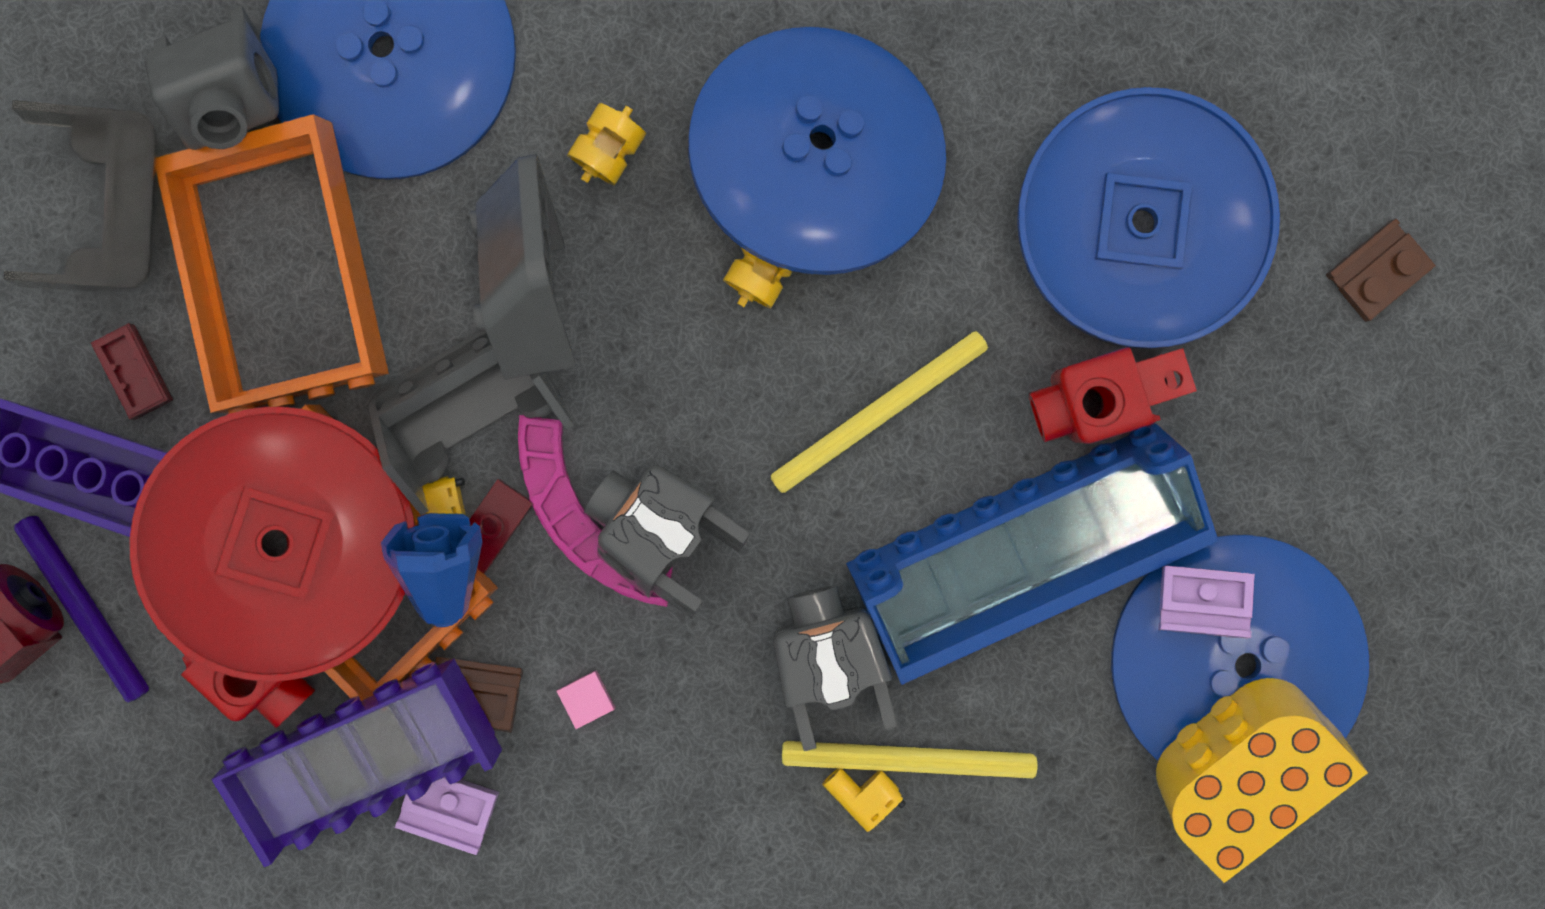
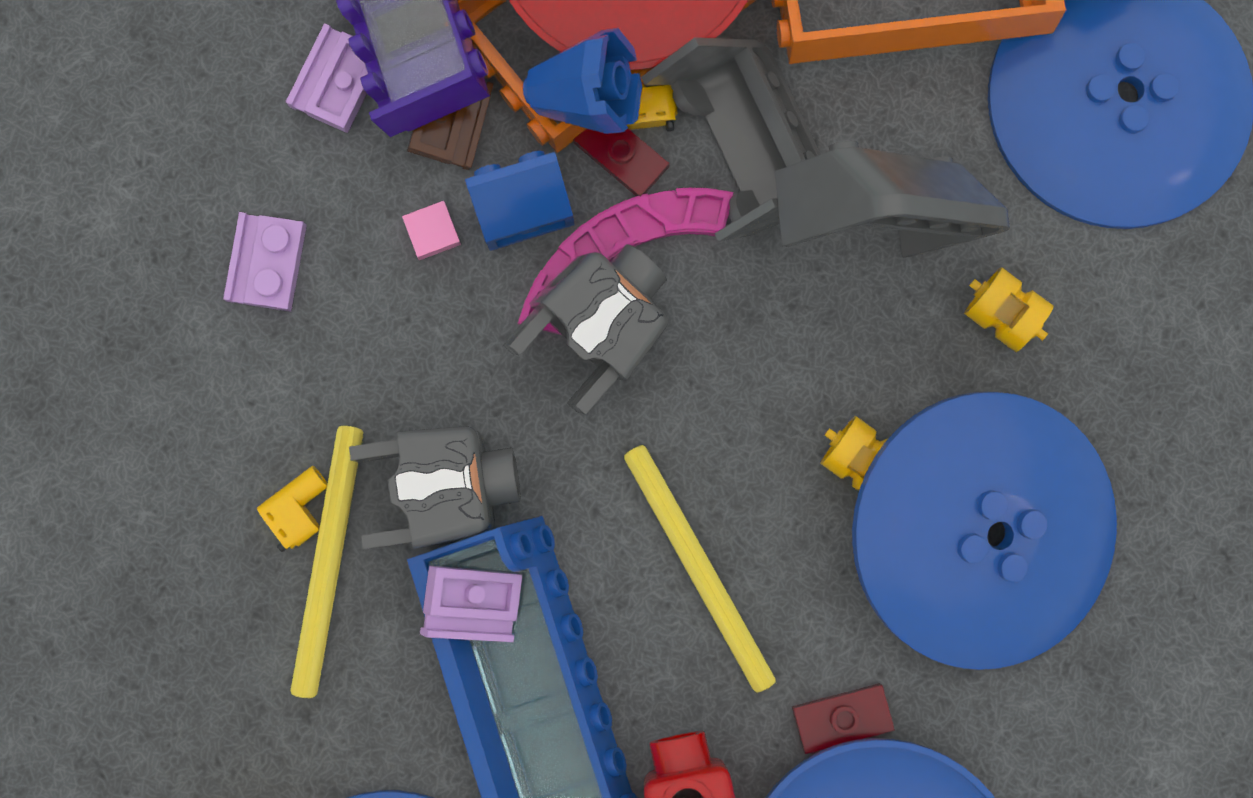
camera: 95 degrees right, 5 degrees down
none -> lavender plate [223,212,307,312]
none -> lavender plate [420,565,522,642]
none -> blue slope [465,151,575,251]
none -> dark red plate [791,683,895,754]

